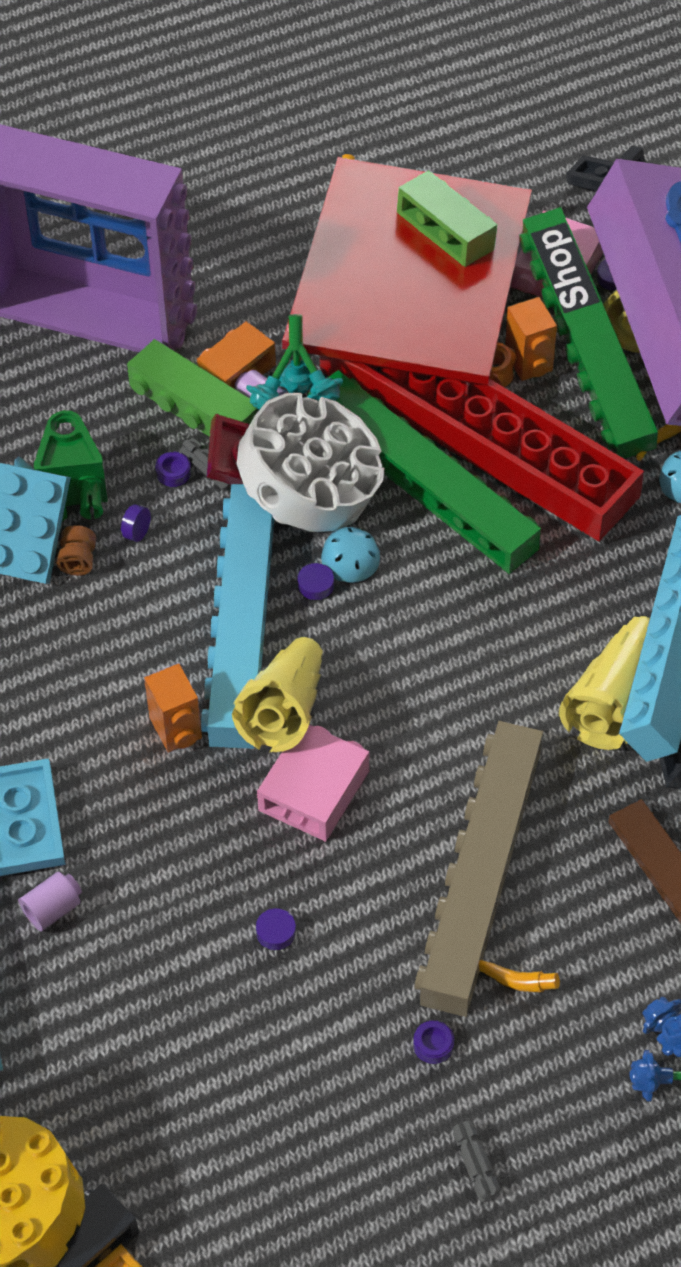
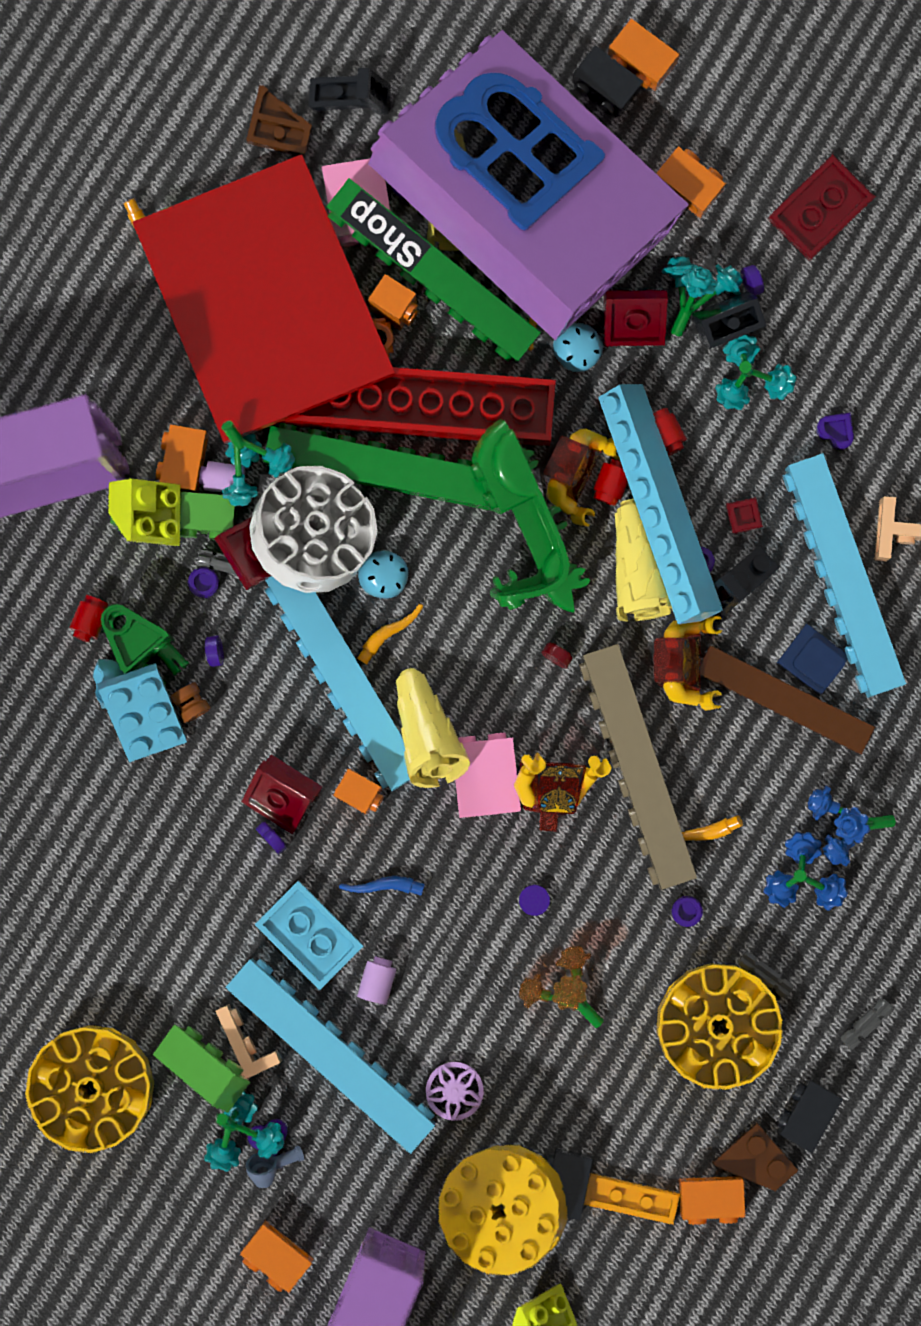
camera: 30 degrees left, 30 degrees up
dark purple tile [298,563,334,600] -> none
bright green brick [397,170,498,267] -> none
none -> red brick [69,595,109,643]
none -> neon yellow slope [108,479,180,546]
none -> dark red bracket [241,754,322,835]
none -> reddish brown wing [246,85,312,157]
none -> dark purple tile [255,822,287,855]
none -> blue animal [339,876,425,896]
none -> light orange animal [357,604,423,665]
none -> lavender wheel [426,1062,484,1120]
none -> green piece [470,419,590,613]
none -> torso [514,753,611,832]
none -> clear orange plant [519,946,604,1028]
none -> dark red tile [541,642,573,669]
none -> torso [543,429,620,527]
none -> red brick [593,459,628,506]
none -> torso [653,616,722,711]
none -> yellow brick [656,964,782,1089]
none -> blue plant [764,832,848,911]

